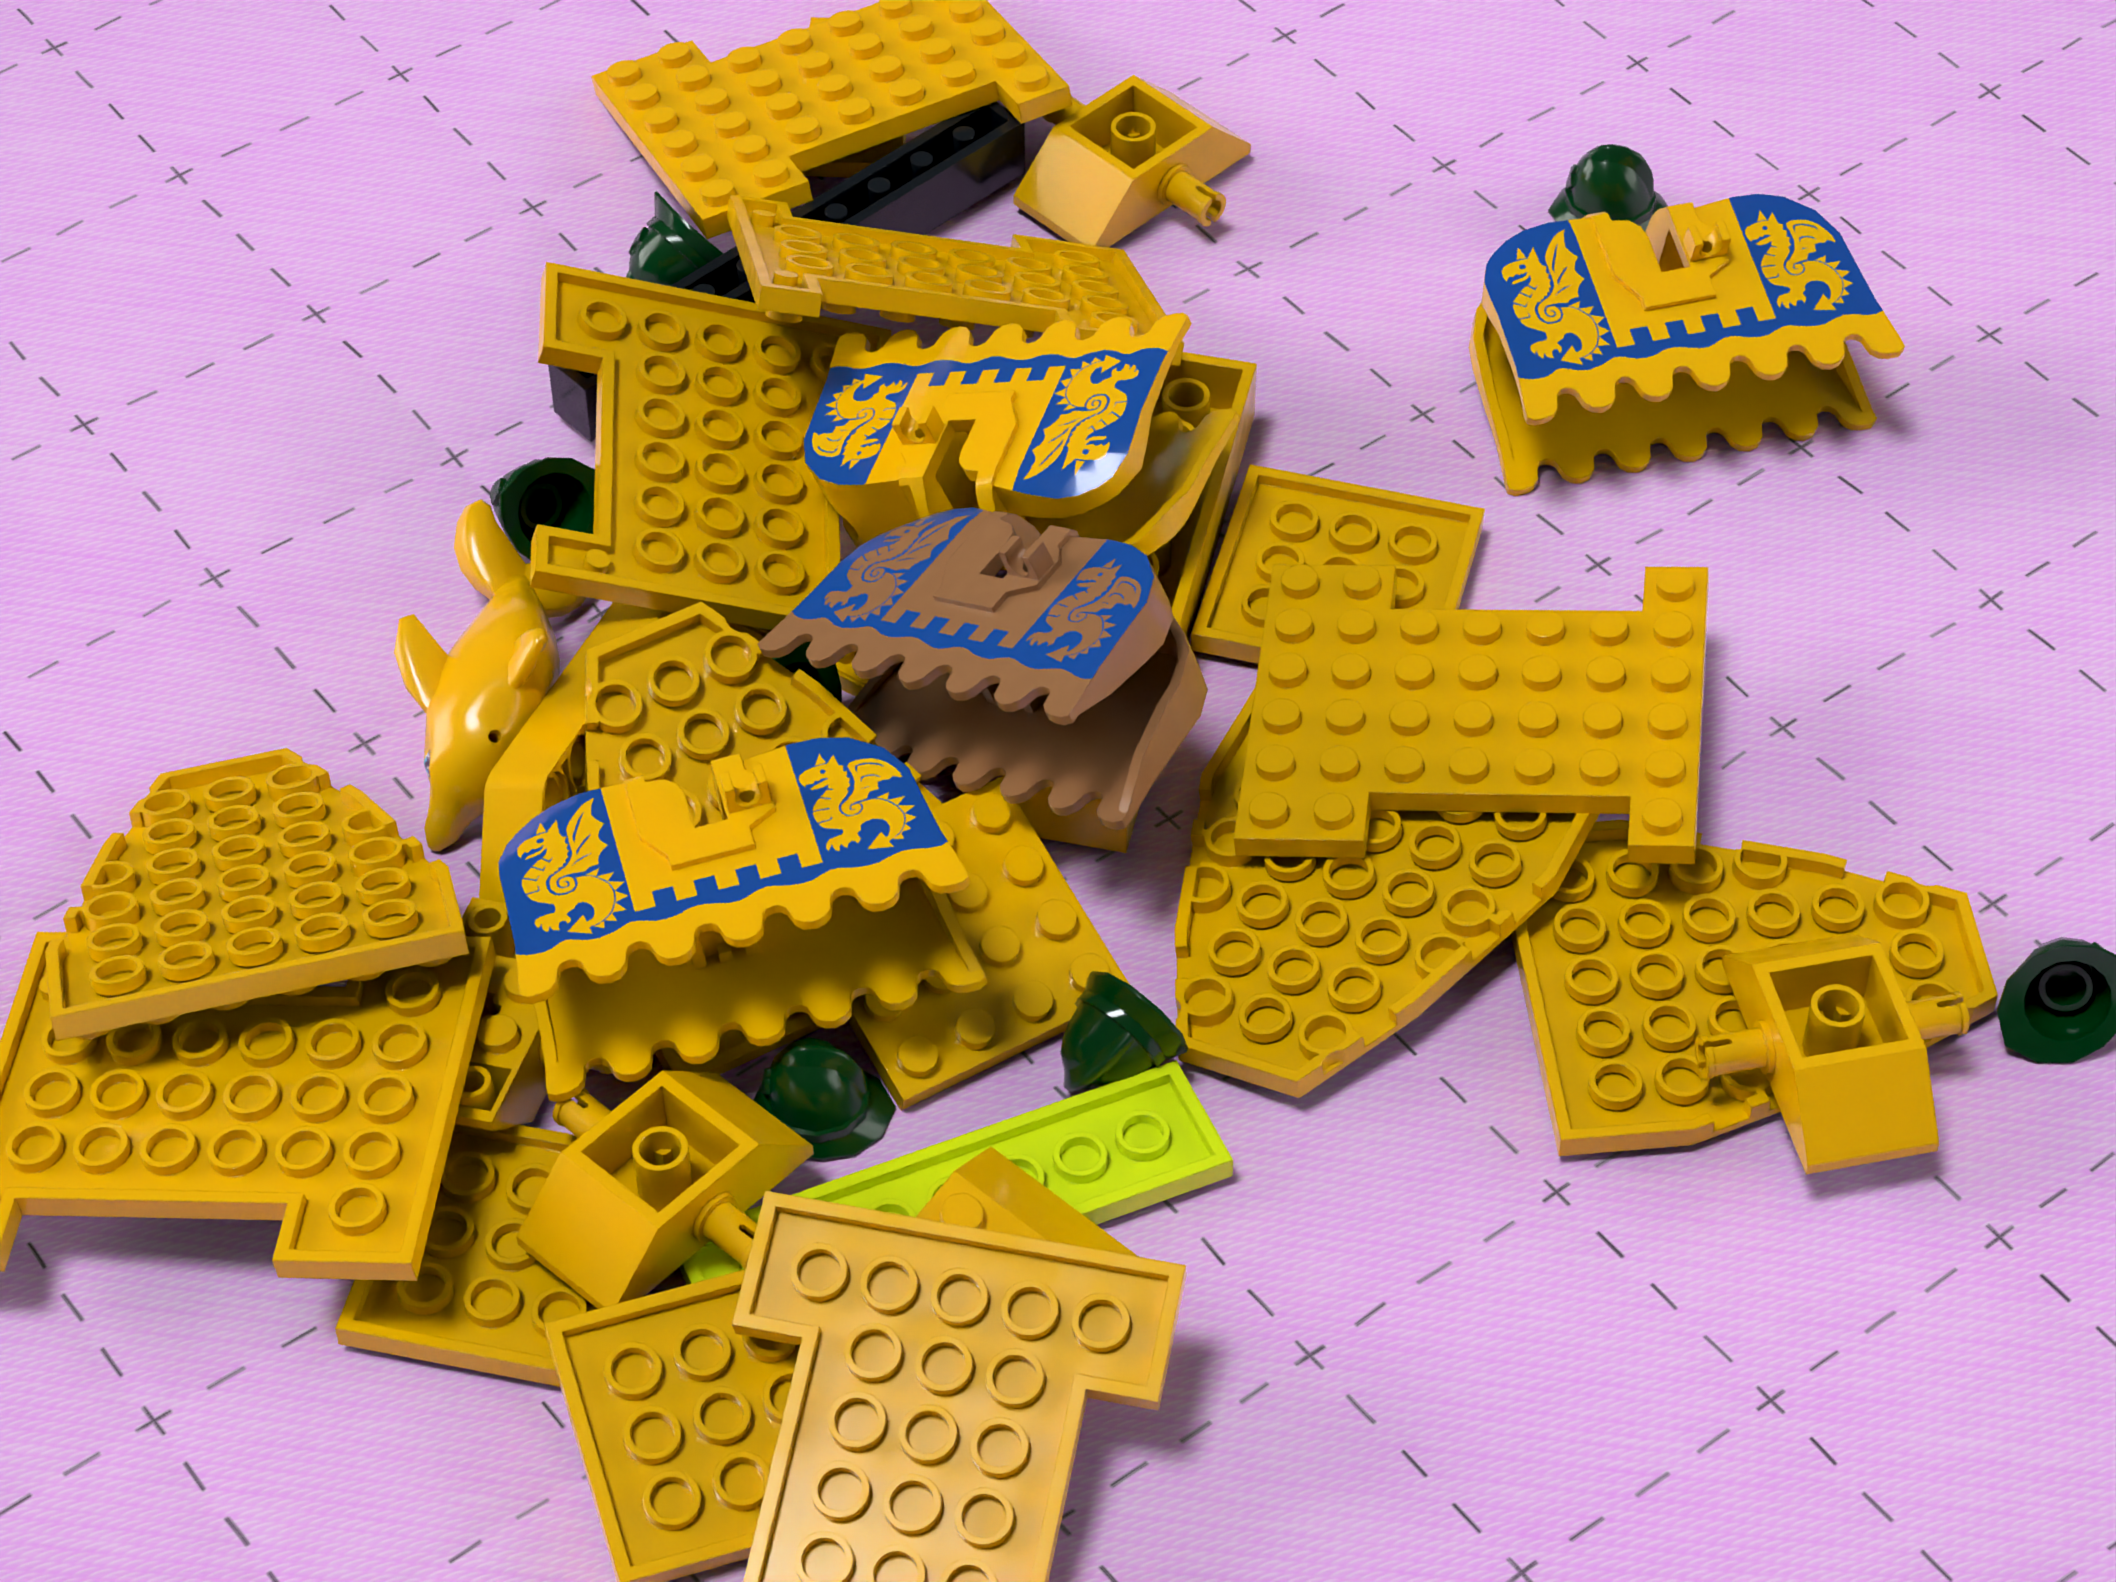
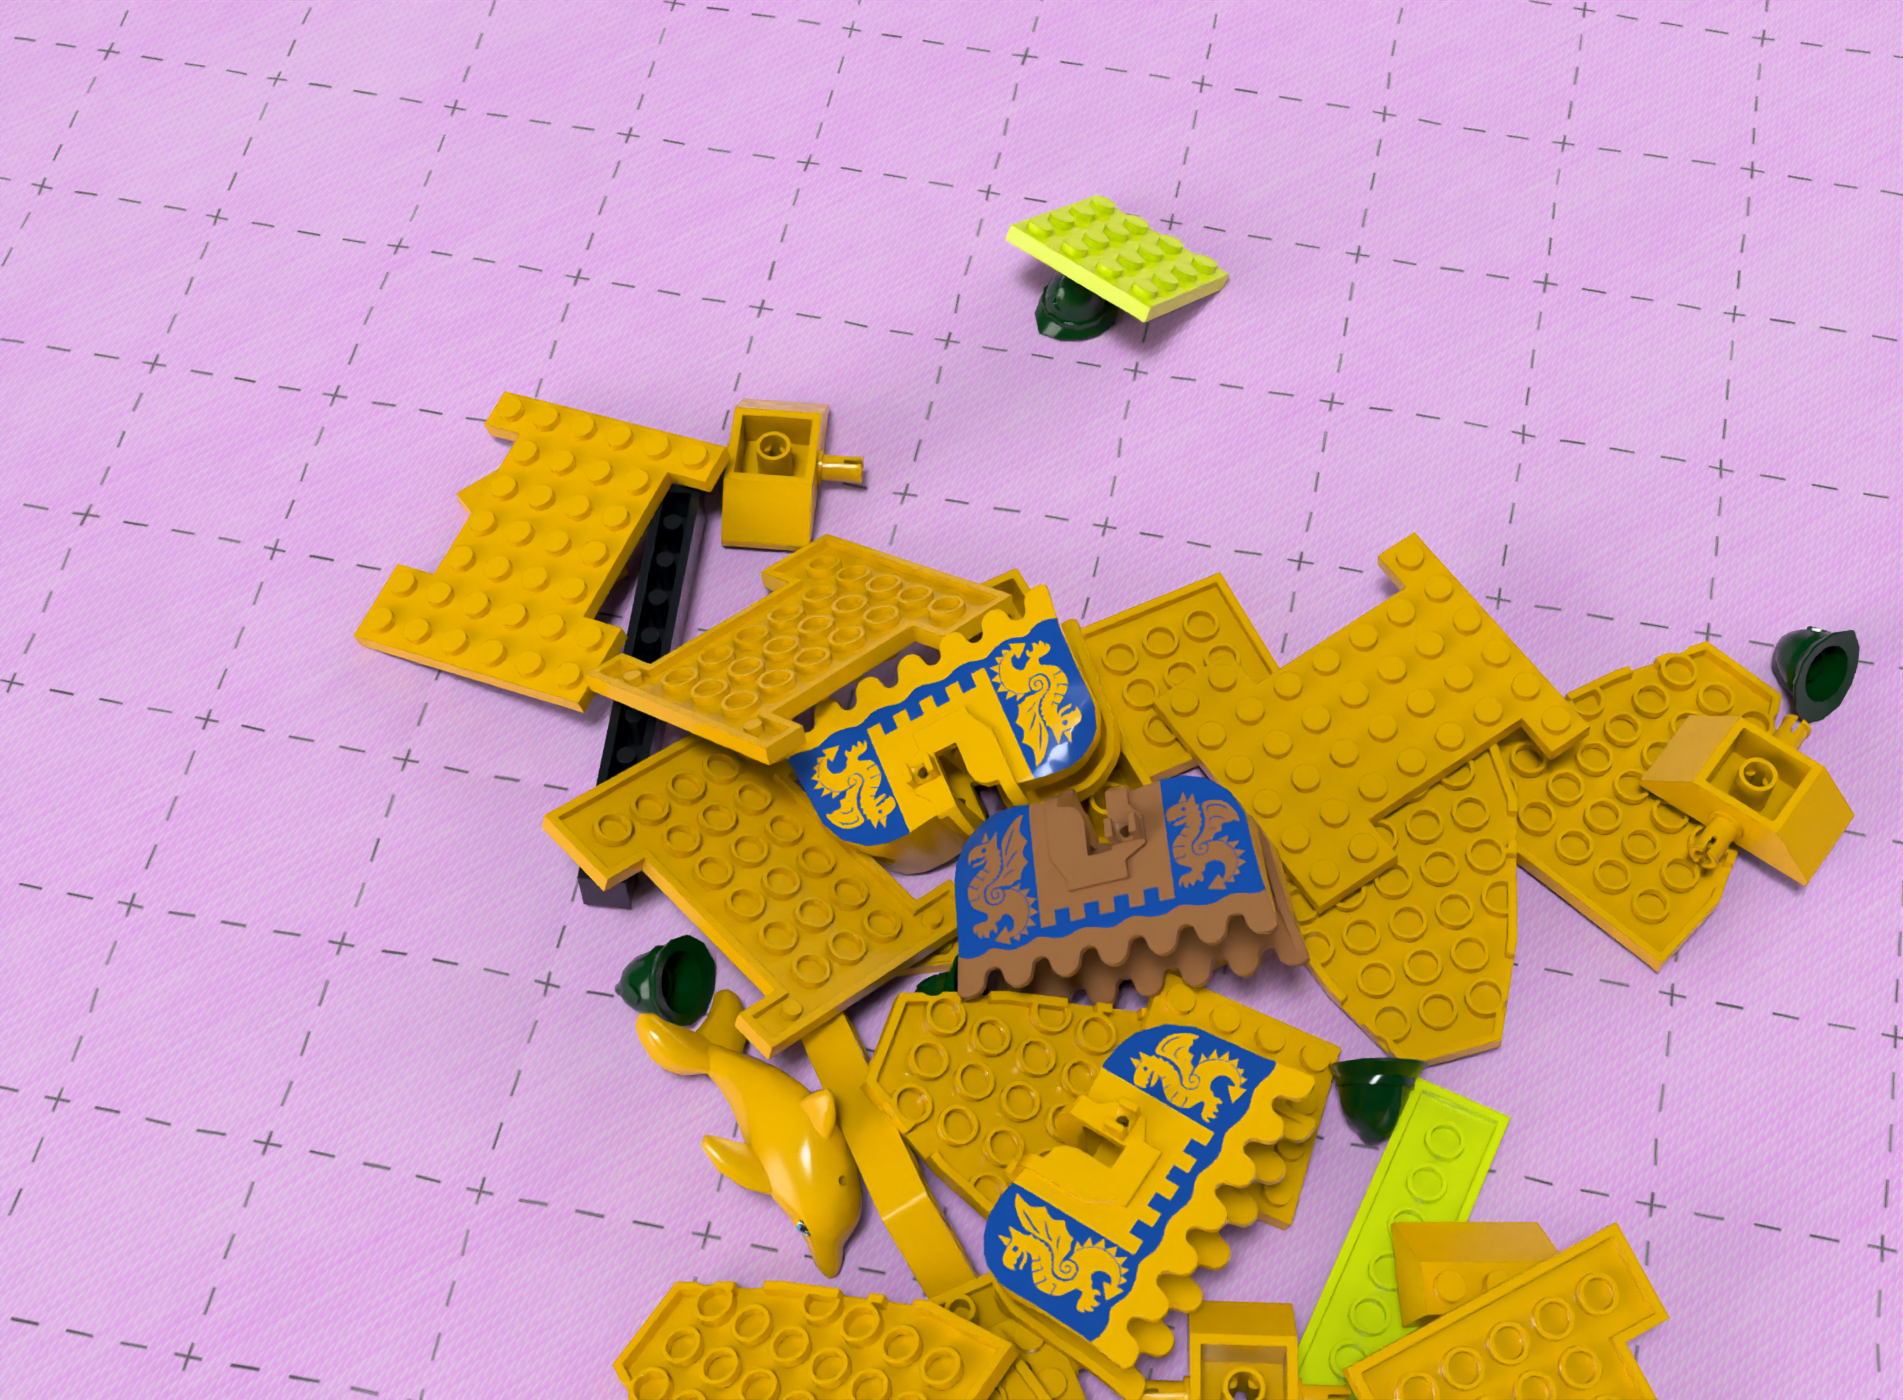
camera: 40 degrees left, 10 degrees up
dark green piece [626,191,724,286] -> none
dark green piece [753,1037,896,1160] -> none
yellow animal [1469,194,1905,496] -> none
none -> neon yellow plate [1005,195,1229,323]

